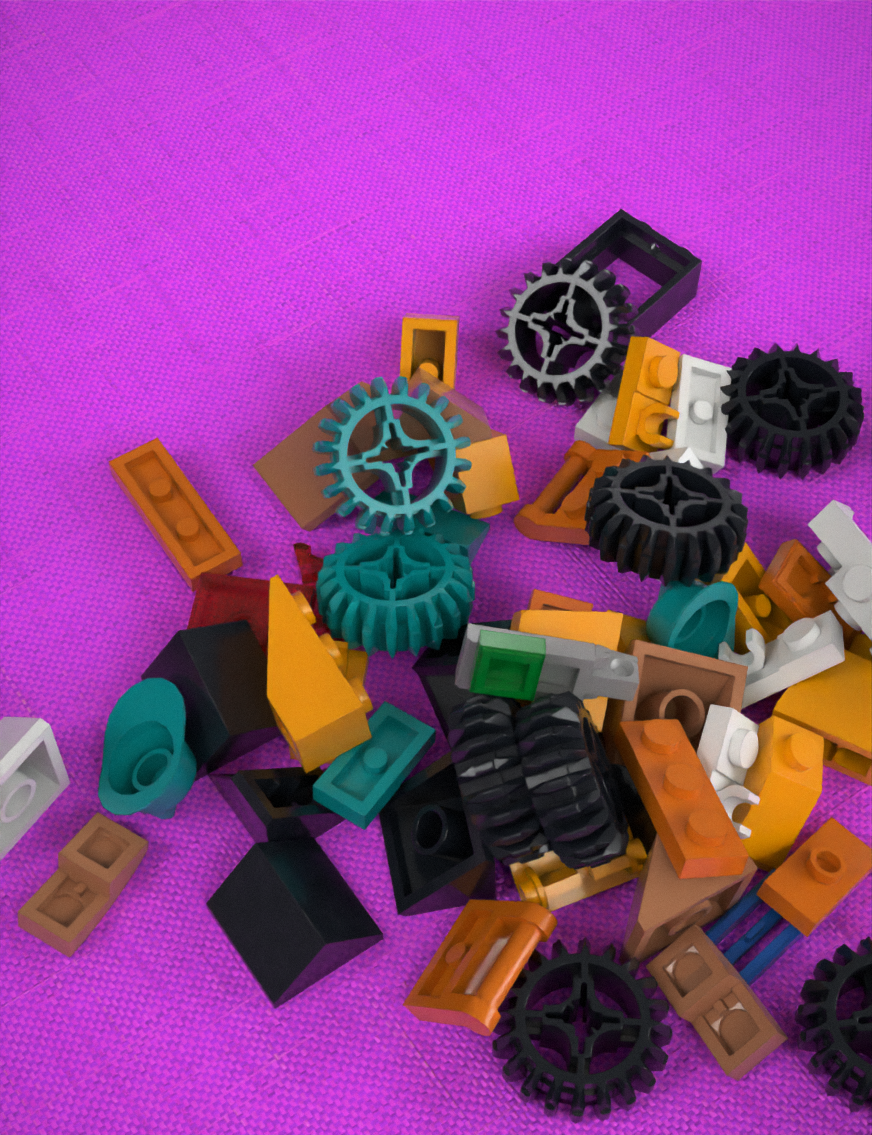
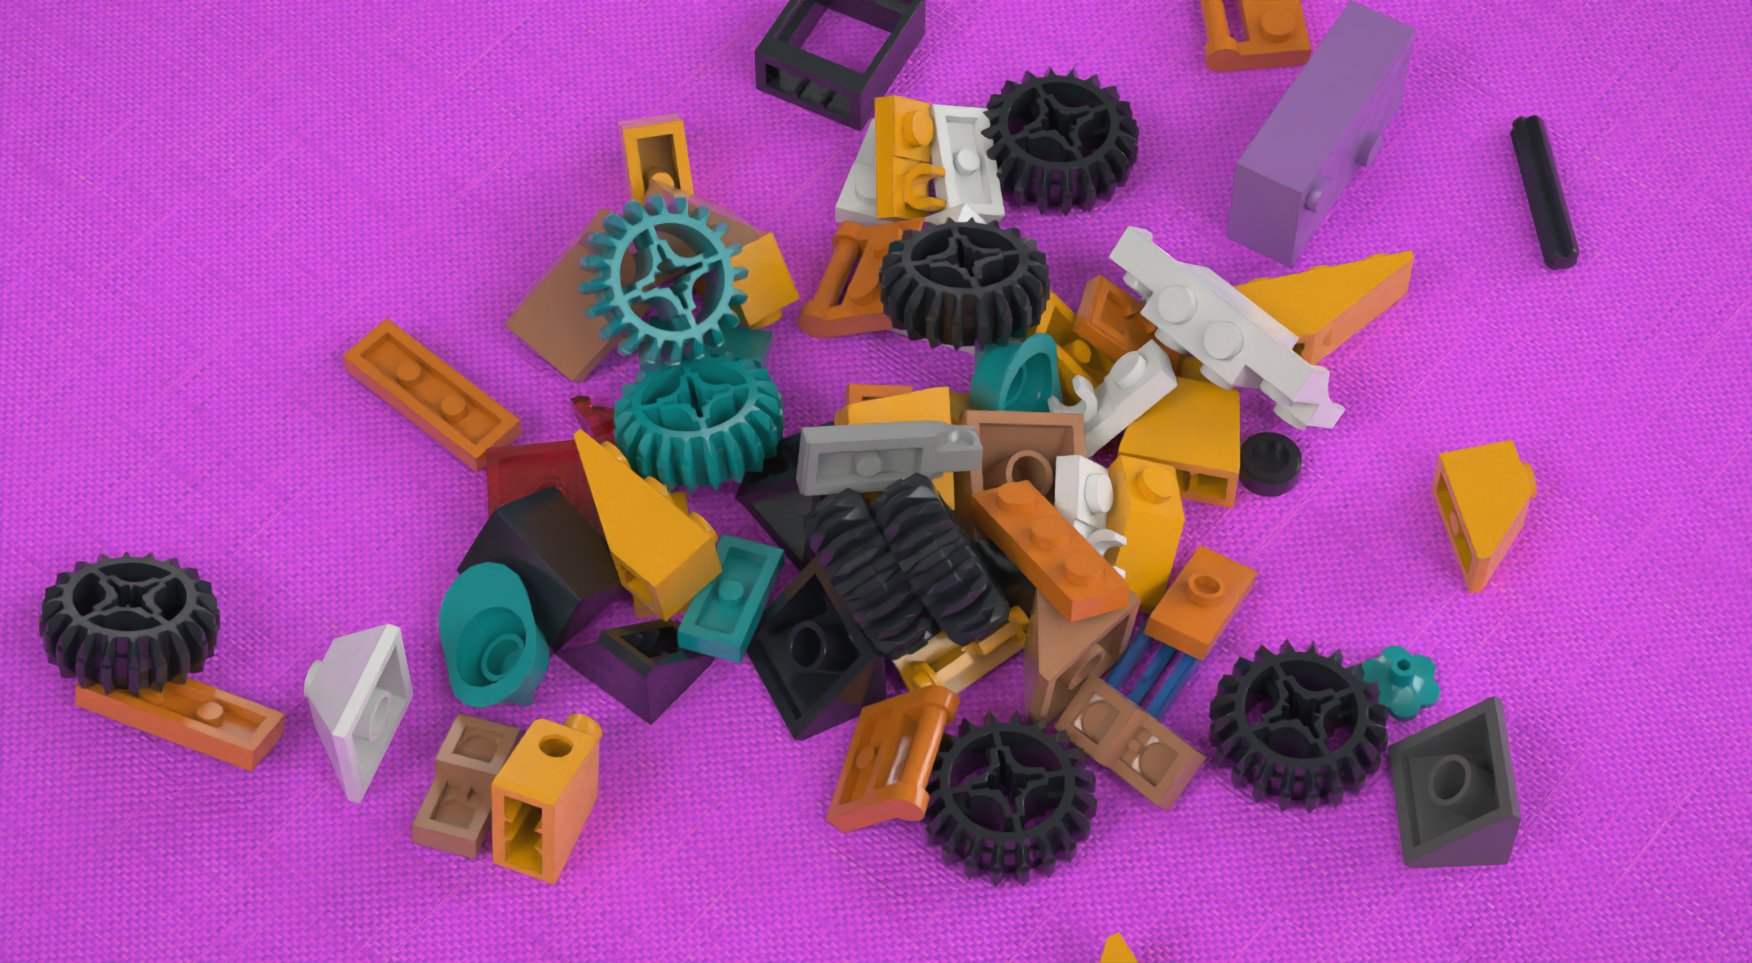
camera: 15 degrees left, 0 degrees up
black slope [206,837,383,1009] -> none
green tile [469,629,546,701] -> none
black gear [495,258,642,407] -> none
none -> light orange torso [491,713,603,885]

